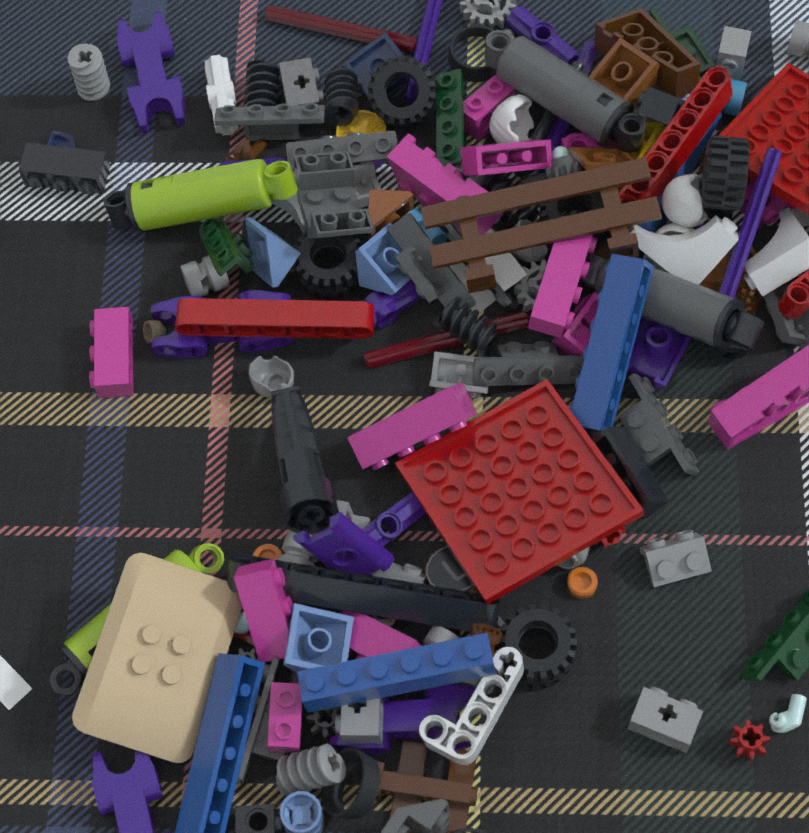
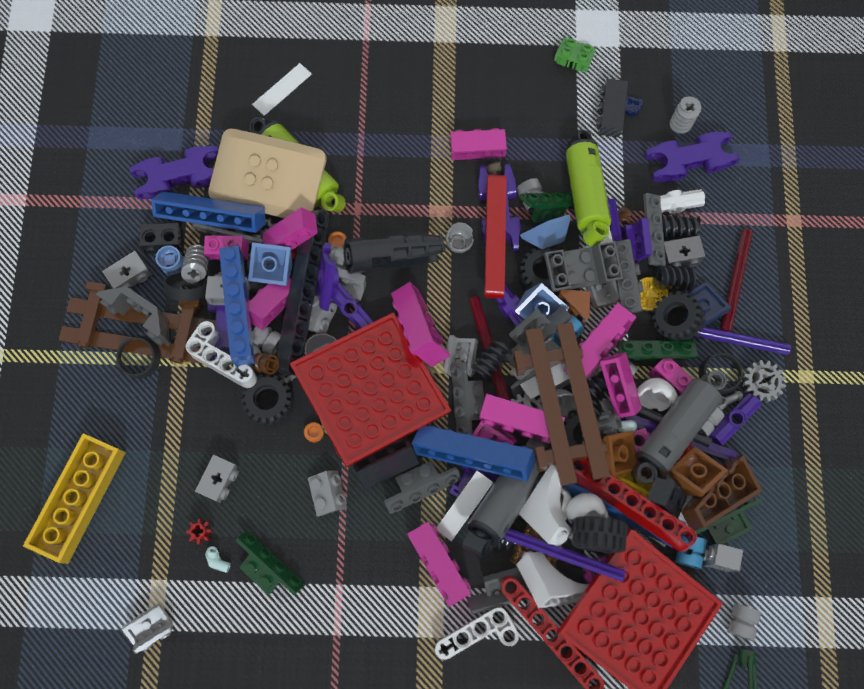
camera: 85 degrees right, 10 degrees up
none -> white sticker [436,471,493,541]
none -> dark purple slope [621,218,653,263]

